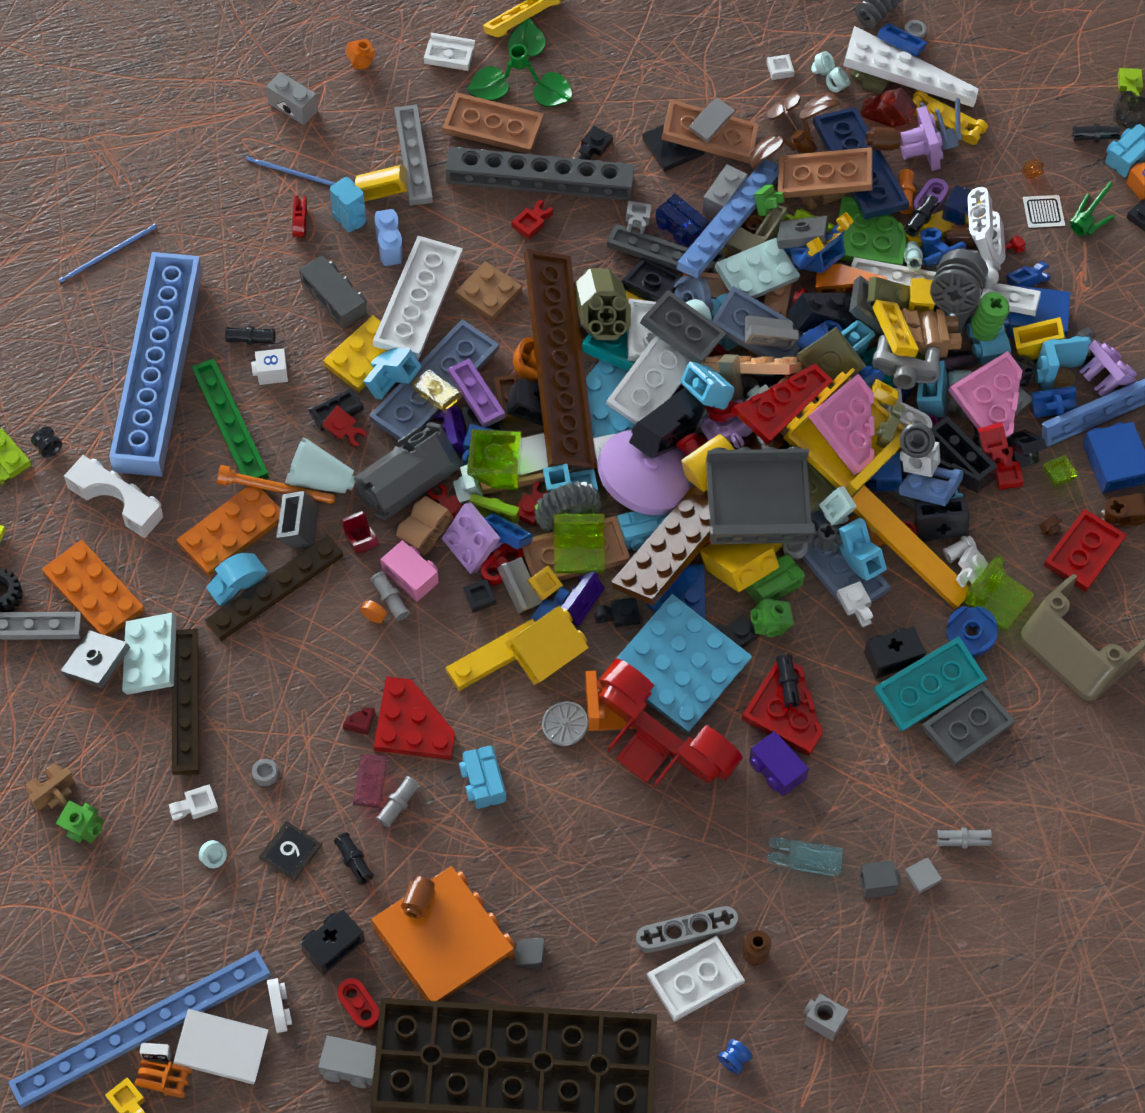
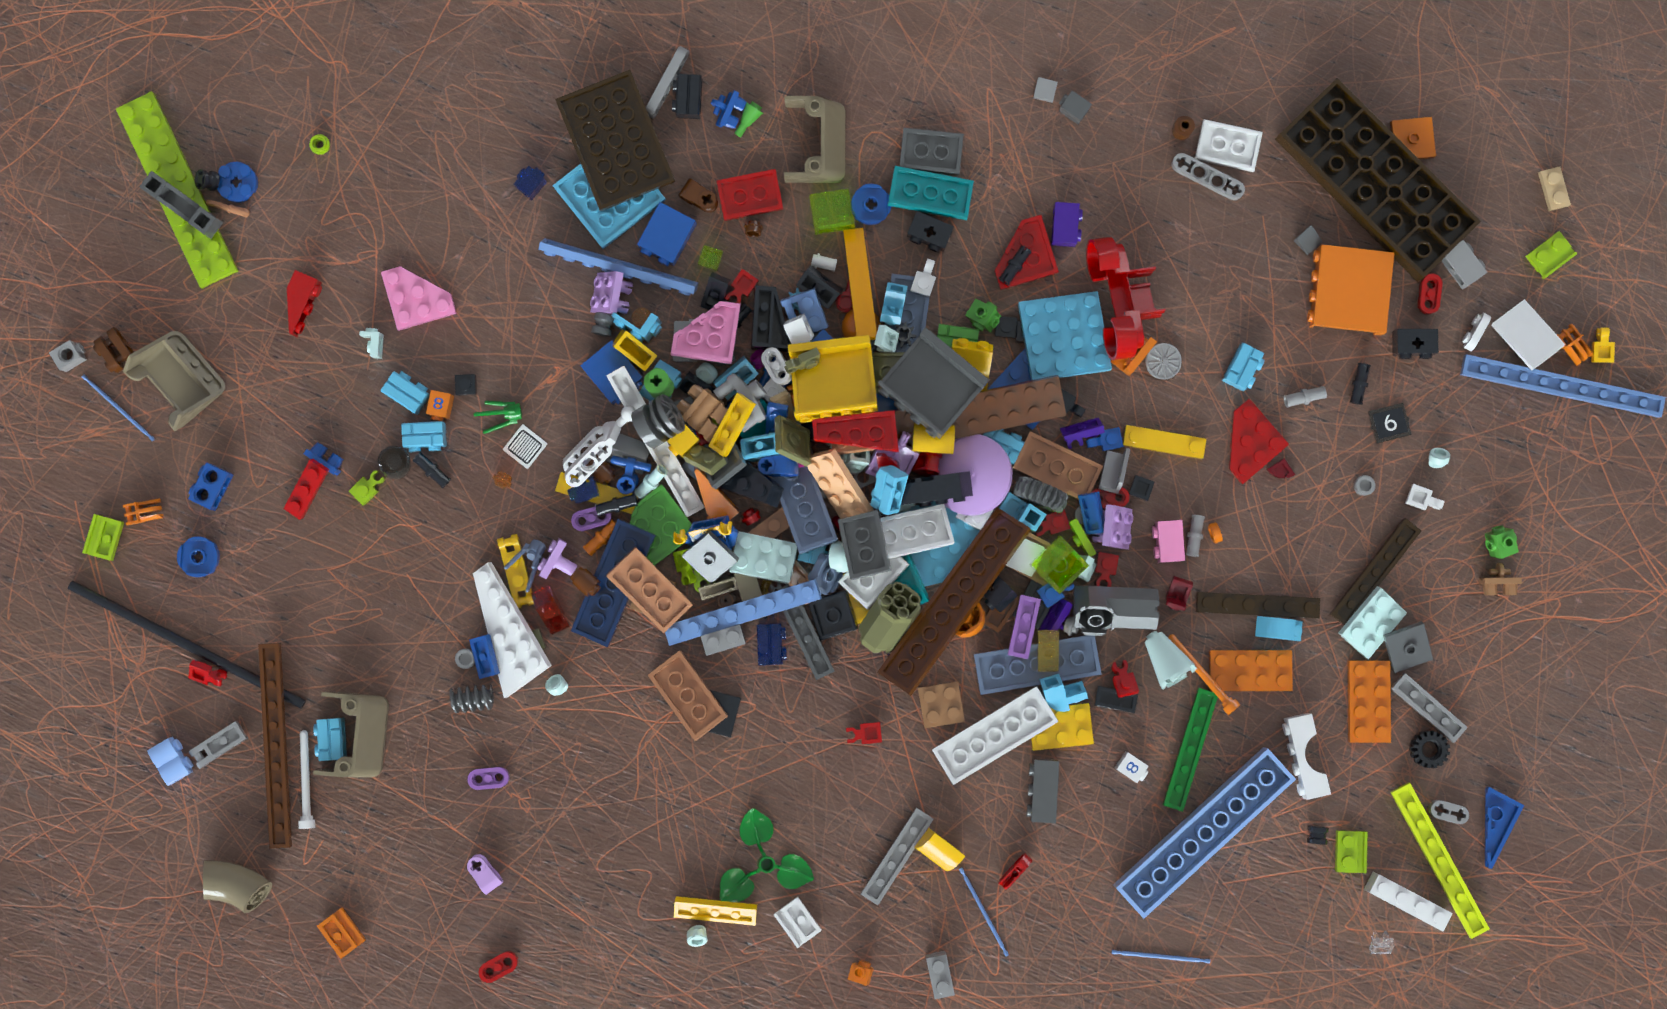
camera: 130 degrees left, 25 degrees up
white tile [140,1043,172,1063] -> none
black pin [225,326,276,345] -> none
dark grey brick [277,491,319,549] -> none
medium azure brick [329,177,366,232] -> none
clear pink plate [353,754,388,808] -> none
light blue brick [375,209,403,266] -> none
medium nougat brick [396,496,453,556] -> none
dark orange brick [401,876,435,919] -> none
nougat plate [442,92,544,154] -> none
dark grey brick [446,147,634,201] -> none
yellow brick [505,605,589,685] -> none
yellow tile [527,565,563,601] -> none
clear neon green bracket [554,514,605,573] -> none
black plate [578,126,613,160] -> none
light grey plate [625,201,651,234] -> none
light grey slope [689,98,735,143] -> none
dark tan piece [718,354,743,399] -> none
blue wheel [718,1039,753,1074] -> none
light grey panel [745,315,798,349] -> none
reddish brown plant [749,92,841,170] -> none
bright green tile [754,185,785,216] -> none
white tile [767,54,794,80] -> none
clear light blue hinge [767,837,844,877] -> none
light grey brick [803,994,849,1041] -> none
bright pink plate [808,374,874,475] -> none
light aqua tile [826,67,850,93] -> none
yellow plate [871,379,898,406] -> none
dark grey brick [900,423,935,458] -> none
light grey pin [937,828,992,849] -> none
white plate [956,545,988,588] -> none
red plate [978,422,1008,465] -> none
red hand [1005,235,1026,254] -> none
blue plate [1006,262,1051,287] -> none
black wheel [1014,356,1036,386] -> none
blue hips [1031,386,1077,418] -> none

